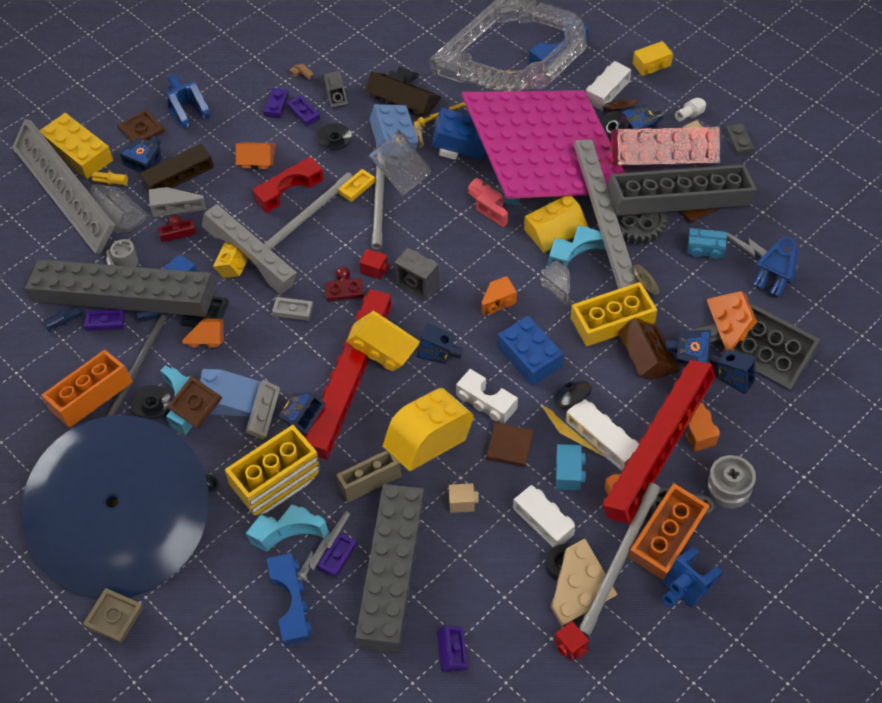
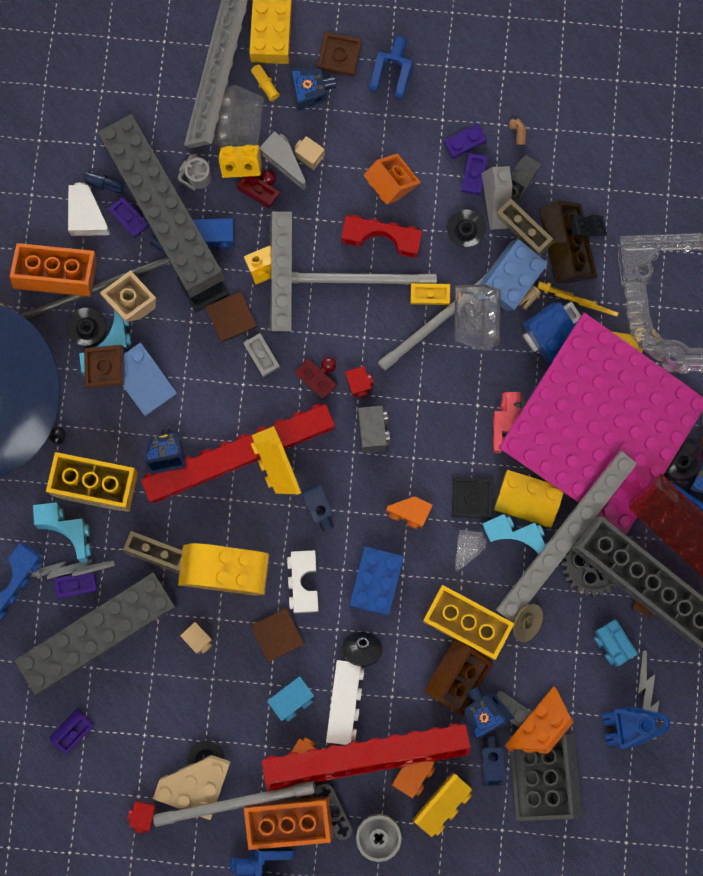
camera: 50 degrees right, 25 degrees up
dark brown brick [139,144,214,193] -> none
orange slope [182,318,224,347] -> none
light grey plate [246,380,280,440] -> none
white brick [513,485,575,547] -> none
yellow sticker [541,405,605,457] -> none
none -> white slope [68,183,110,236]
none -> tan slope [100,270,156,322]
none -> reddish brown tile [206,291,257,343]
none -> yellow brick [218,145,262,178]
none -> tan brick [294,136,325,170]
none -> yellow slope [413,772,472,837]
none -> black tile [452,477,493,518]
none -> light grey slope [482,166,512,230]
none -> dark tan brick [497,198,553,256]

